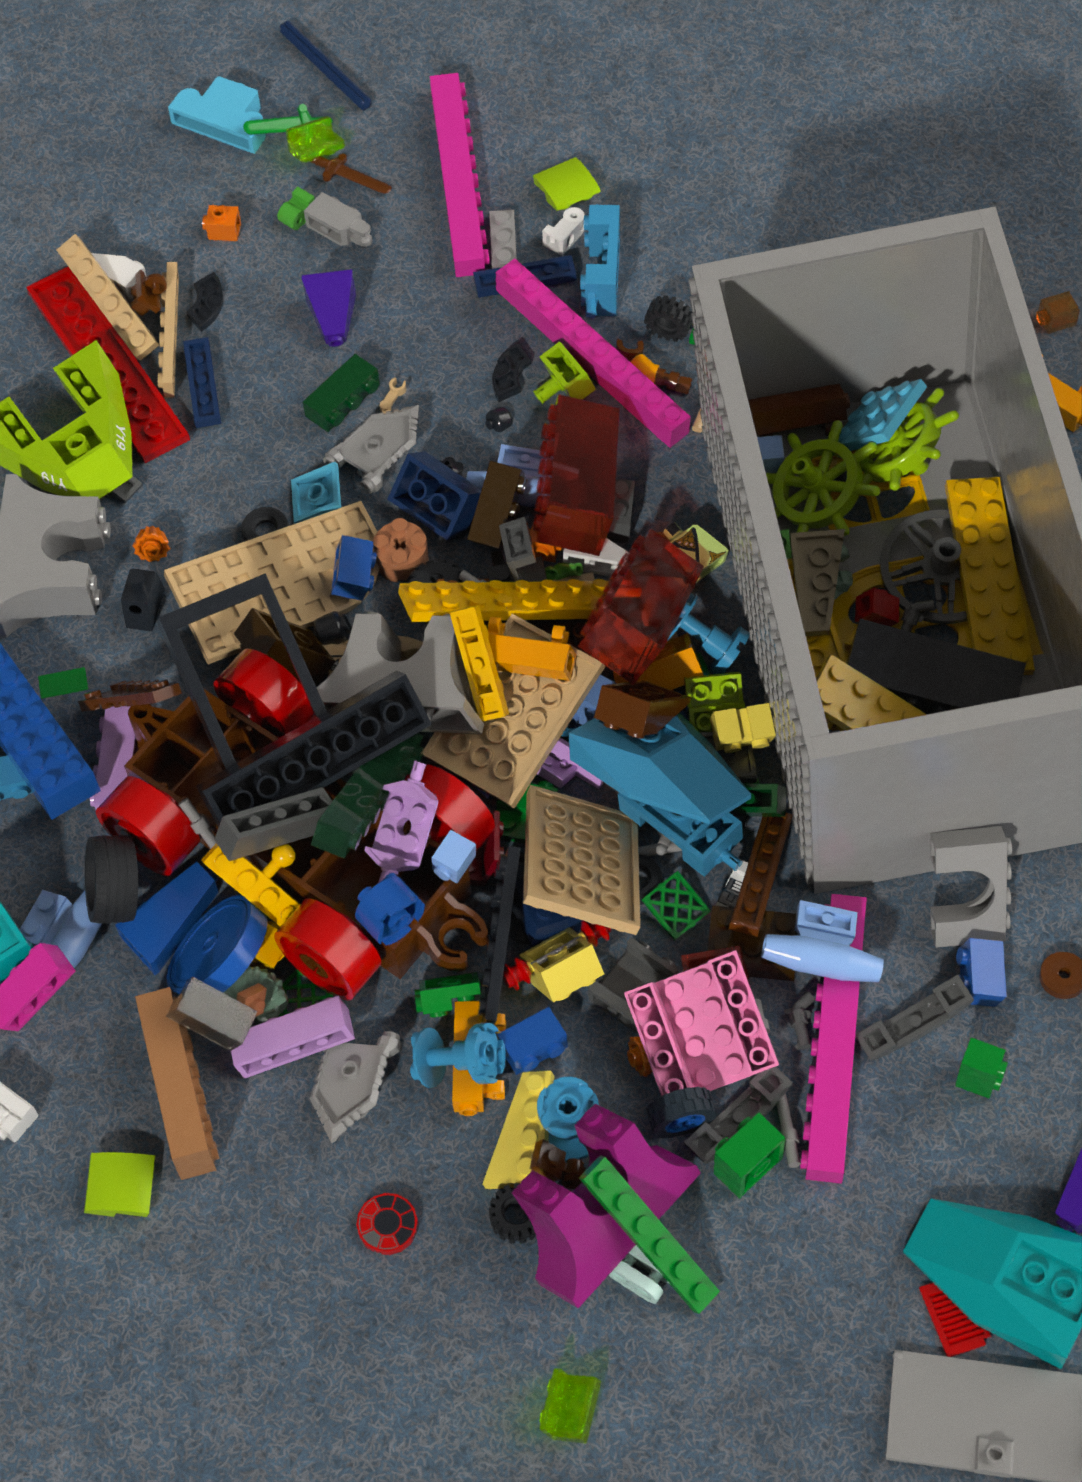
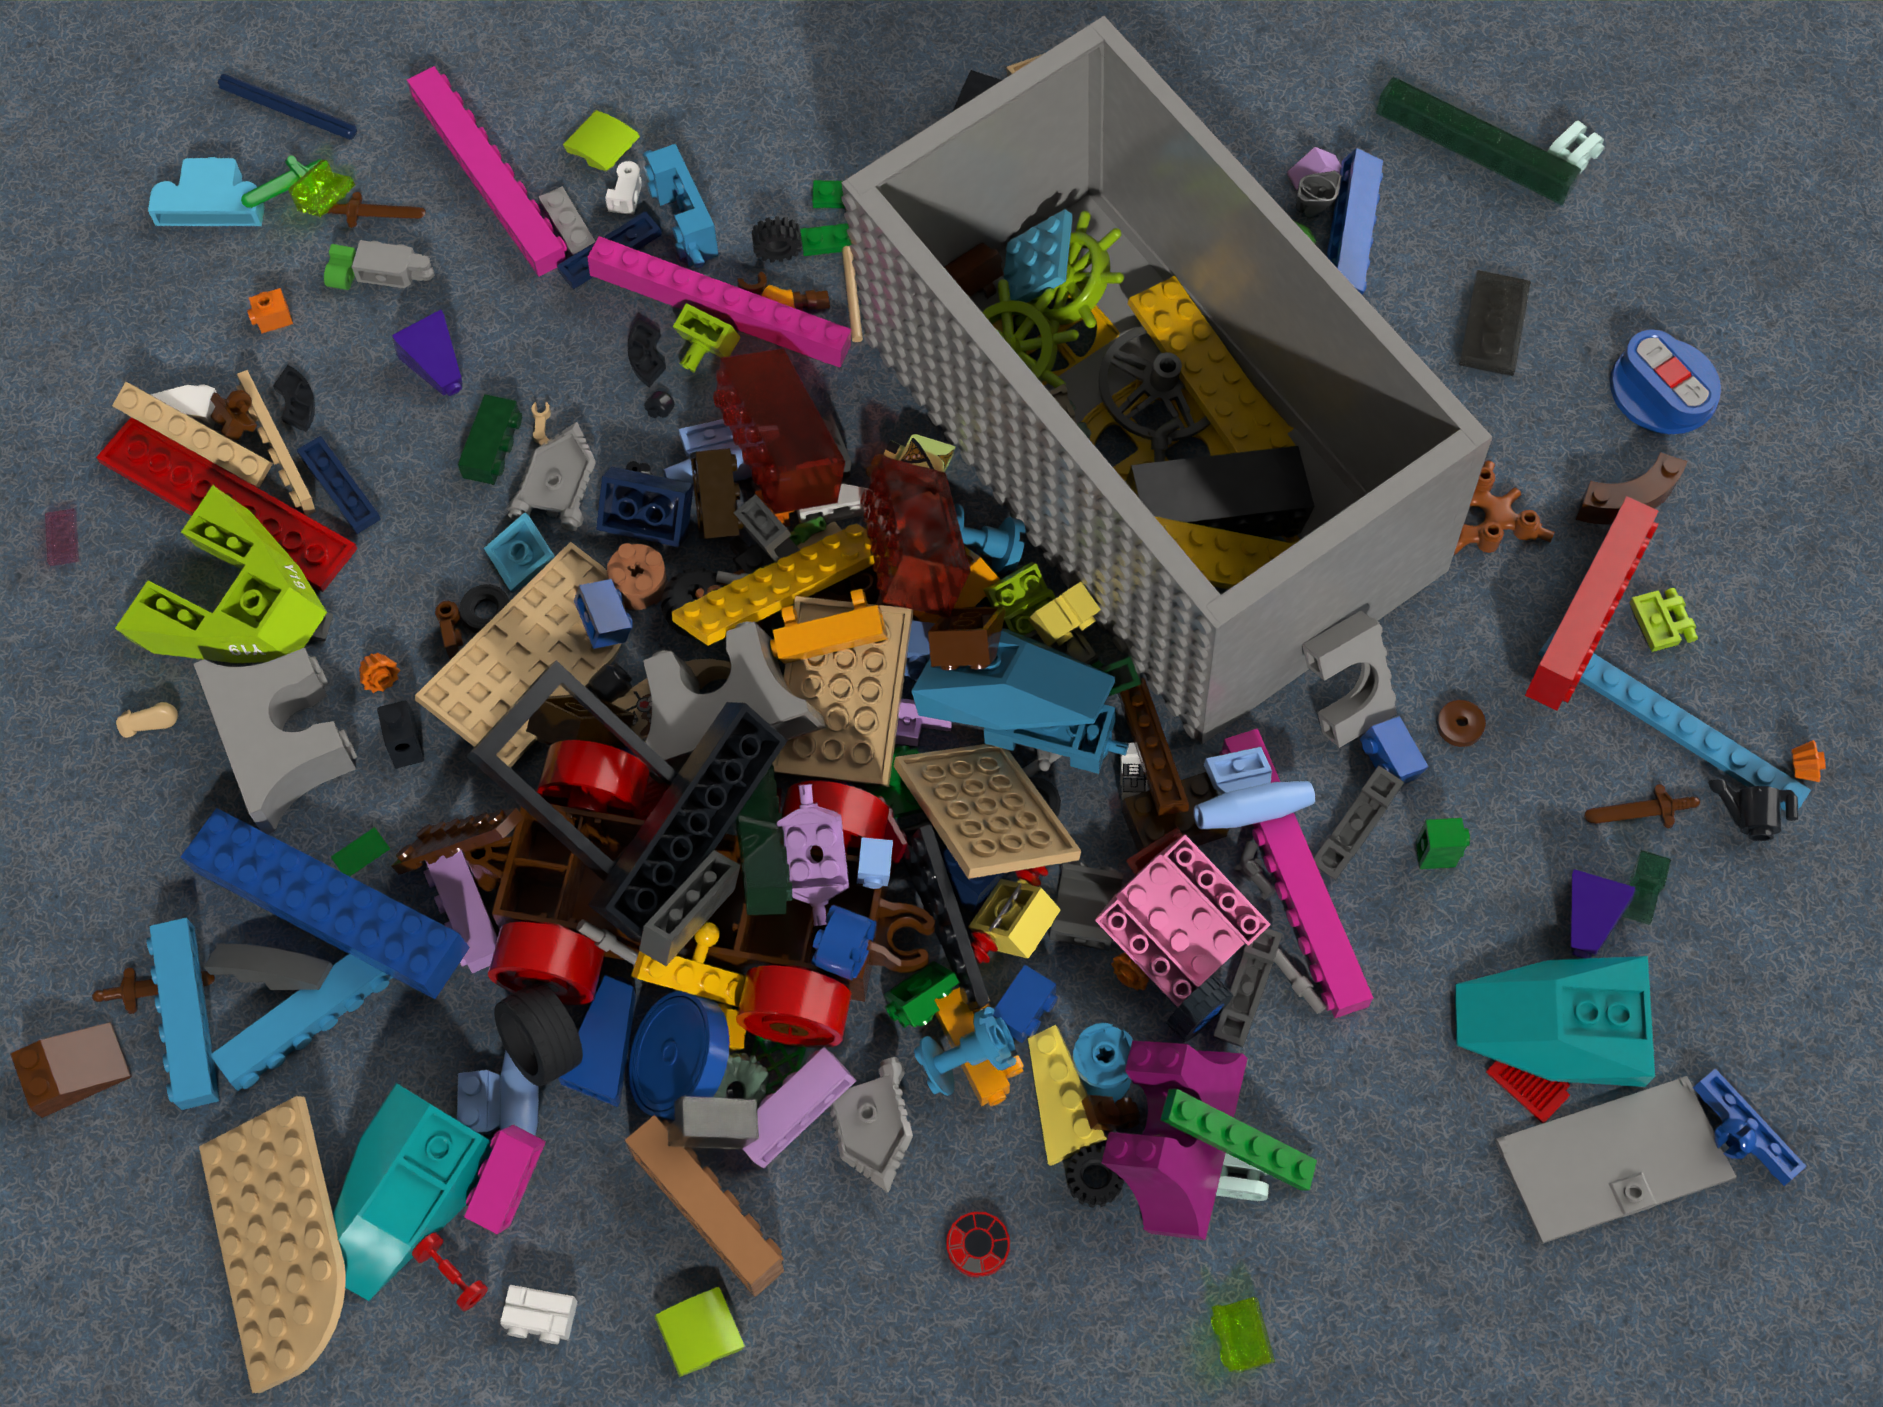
camera: 30 degrees left, 5 degrees up
nougat plate [234,983,267,1023] -> none
yellow hinge [450,605,509,721] -> none
green window [641,871,711,941] -> none
green brick [714,1112,785,1199] -> none
red brick [855,588,900,626] -> none
none -> reddish brown plate [435,601,464,659]

